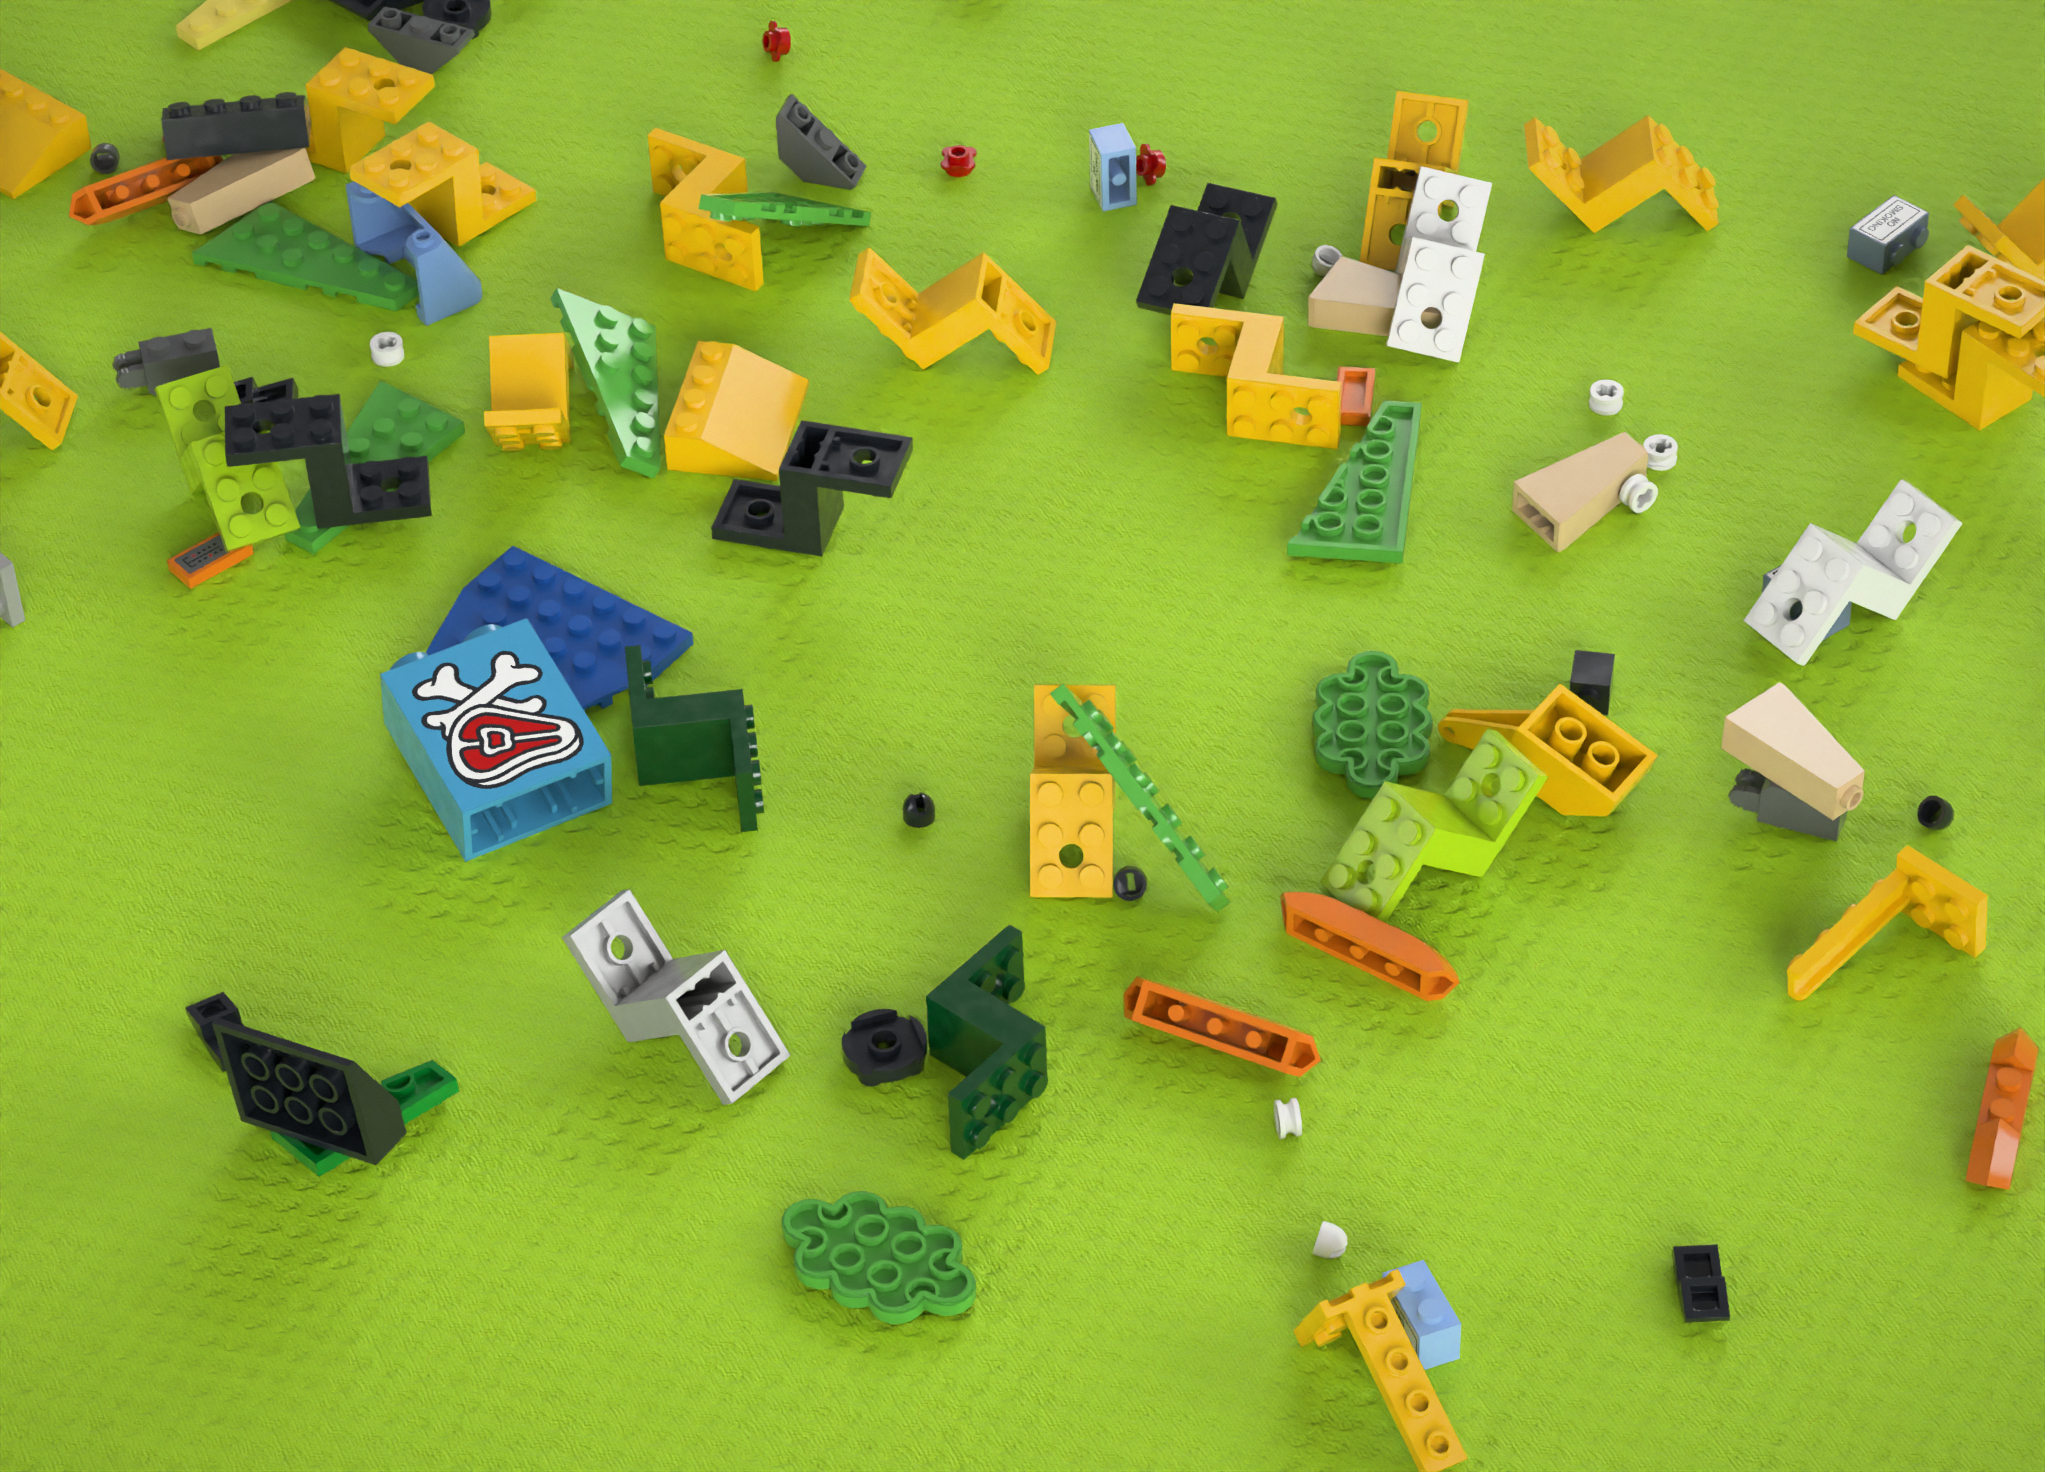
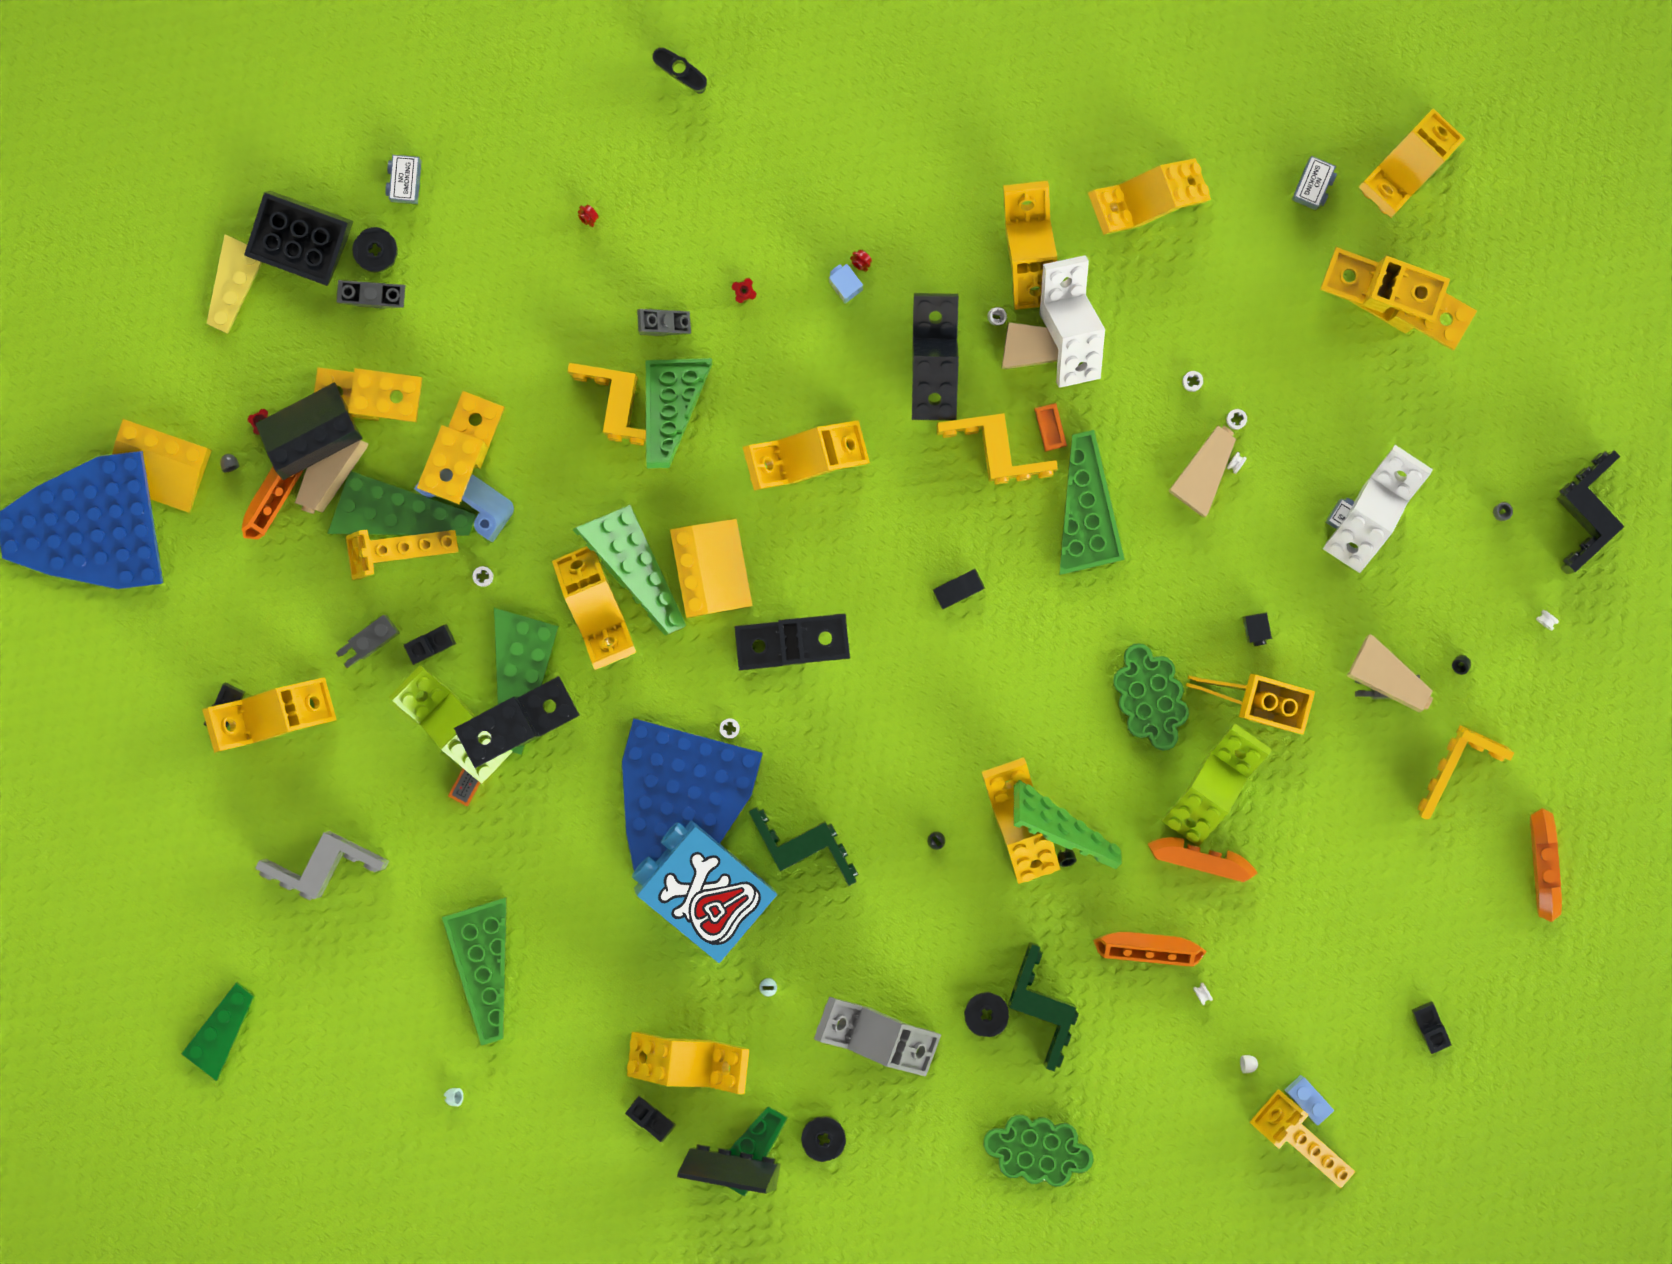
camera: 25 degrees left, 45 degrees up
none -> yellow bracket [346,530,459,580]
none -> bright green wing [442,897,507,1046]
none -> yellow bracket [627,1032,749,1094]
none -> white bush [720,719,740,738]
none -> light aqua hinge [759,978,777,996]
none -> black plate [801,1116,846,1162]
none -> black slope [933,568,985,610]

